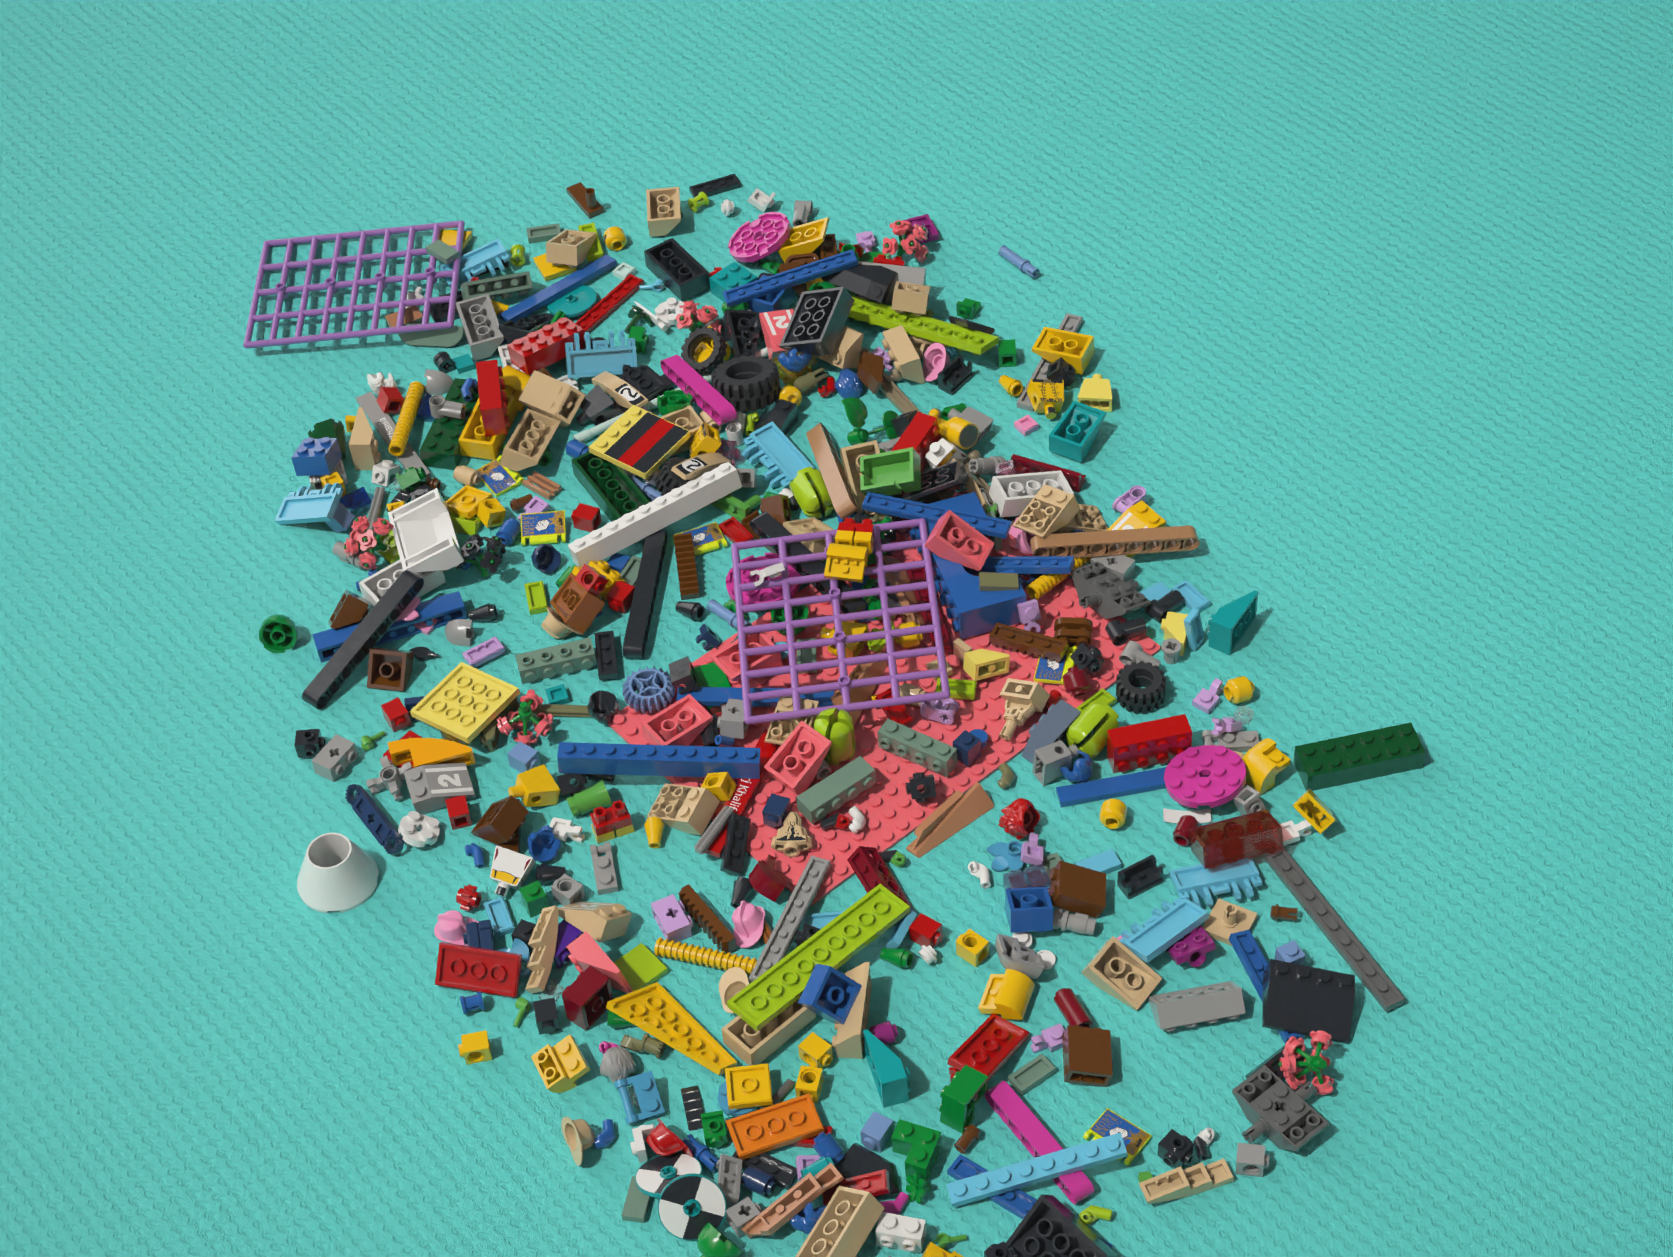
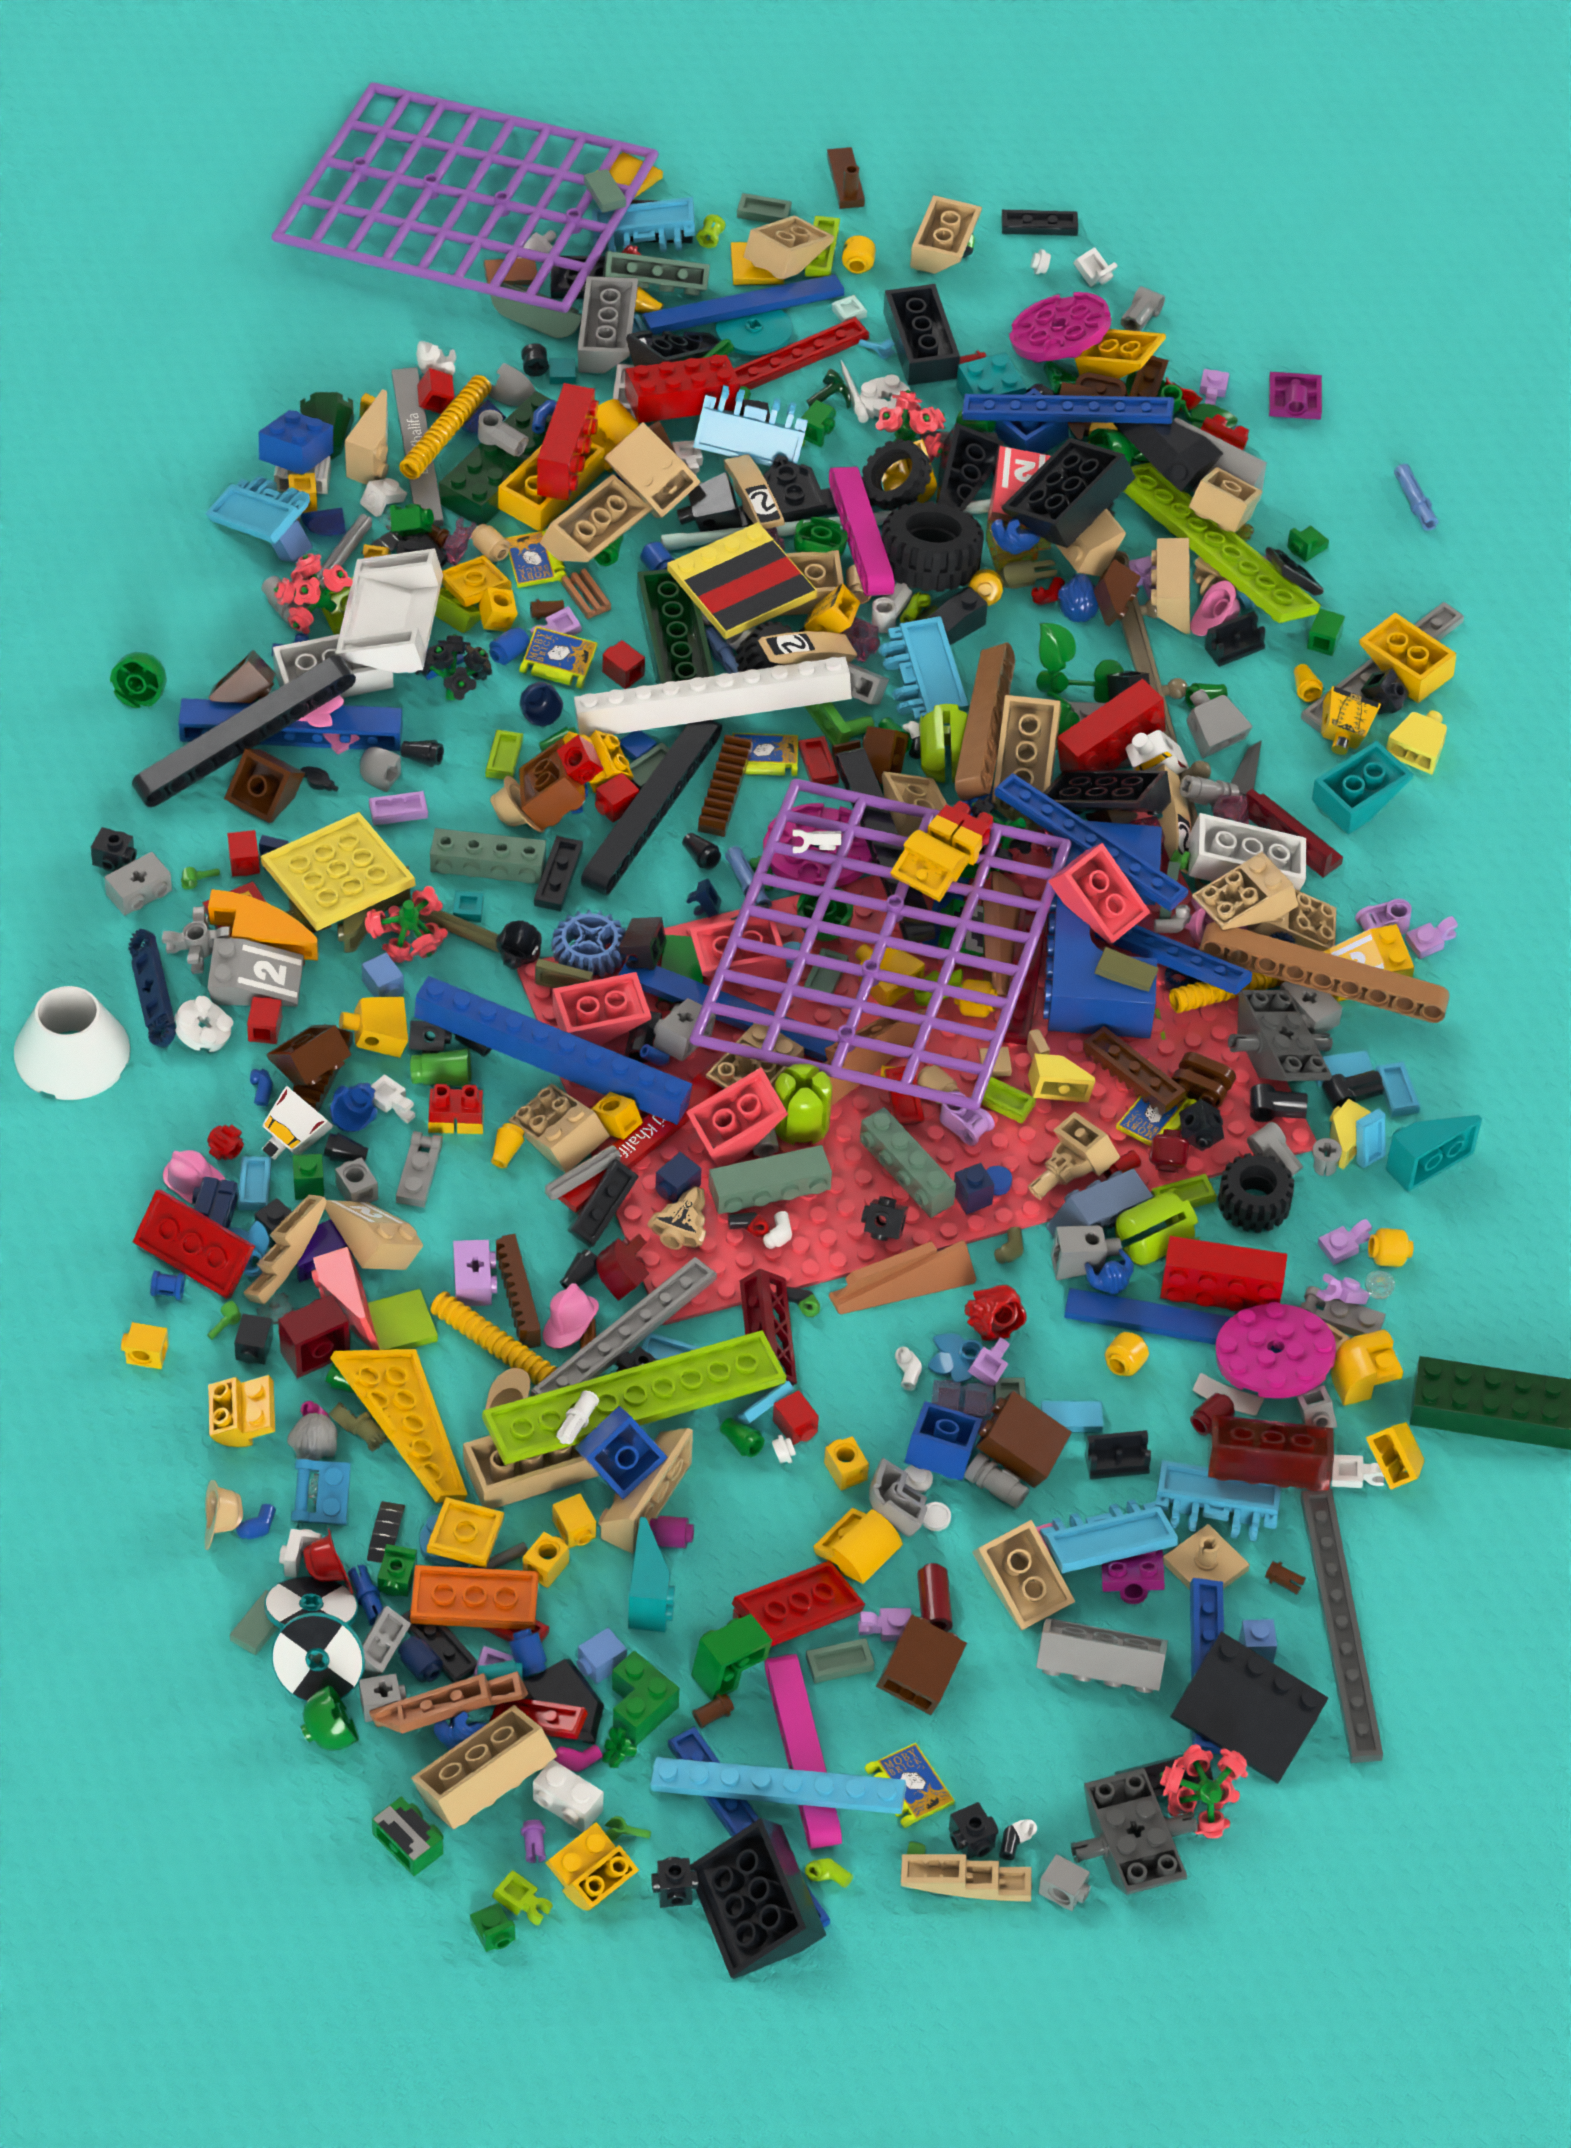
camera: 15 degrees right, 5 degrees up
lime bush [687,192,709,212] -> none
bright green piece [860,447,921,496] -> none
coral plant [882,220,929,263] -> none
yellow piece [929,409,979,449] -> none
bright pink tile [1014,415,1039,436] -> none
lavender plate [1017,599,1041,632] -> none
none -> clear pink plate [444,517,476,565]
none -> olive tile [535,958,593,988]
none -> white axle [556,1391,599,1445]
none -> white arm [1154,905,1191,933]
none -> dark grey bar [1231,740,1262,810]
none -> lavender plate [1405,916,1458,959]

